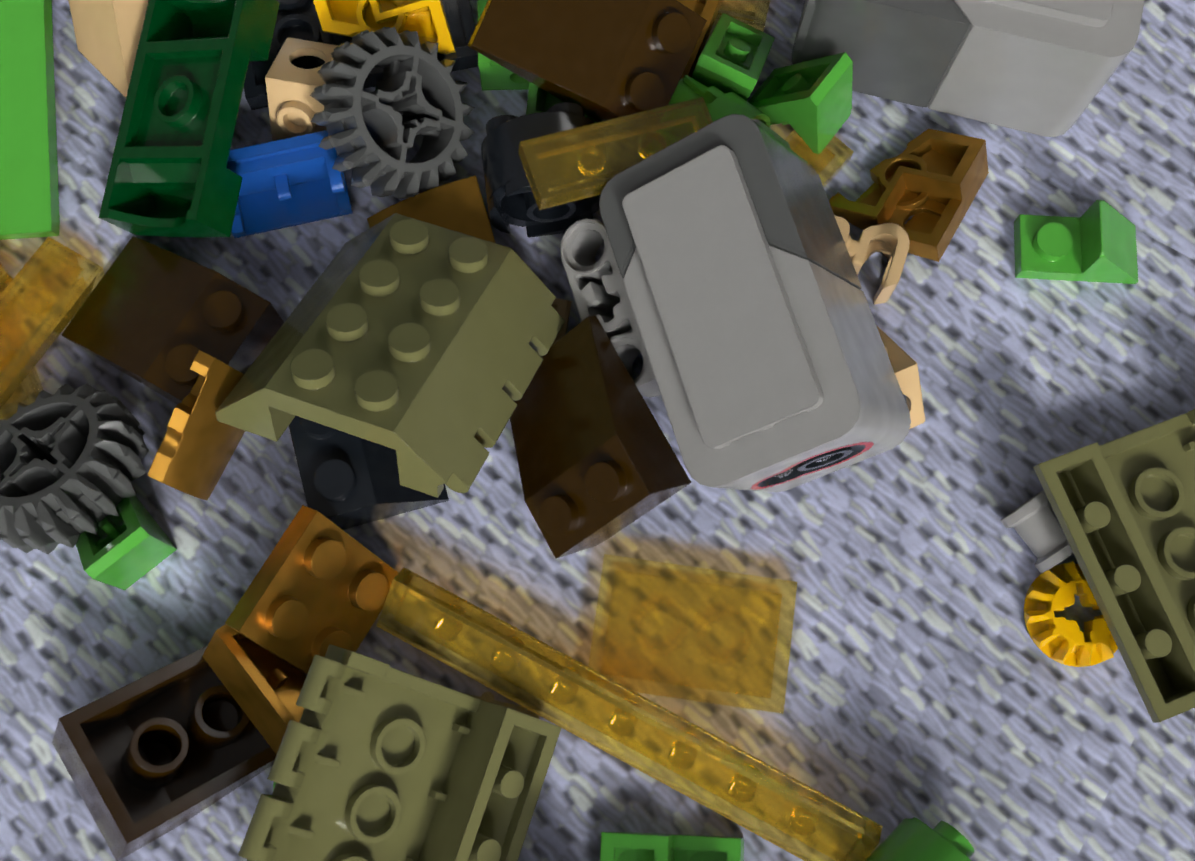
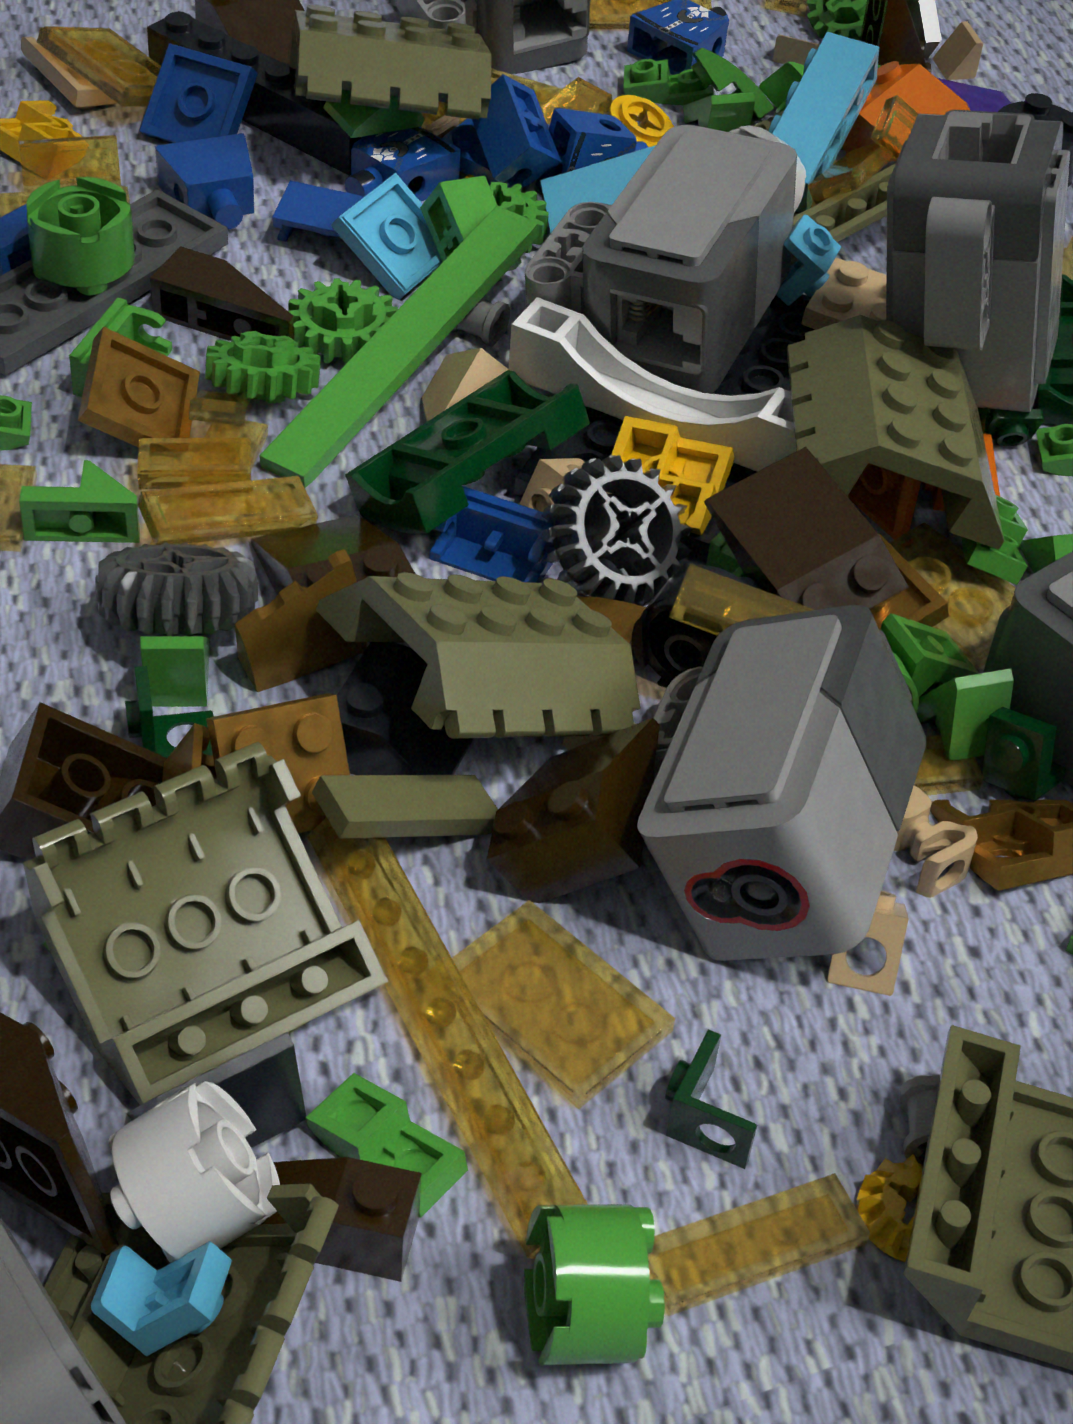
camera: 35 degrees right, 30 degrees down
none -> dark green bracket [125,666,214,758]
none -> olive tile [312,775,498,839]
none -> clear yellow tile [648,1173,870,1316]
none -> dark green bracket [665,1029,757,1169]
none -> dark green bracket [981,707,1066,801]

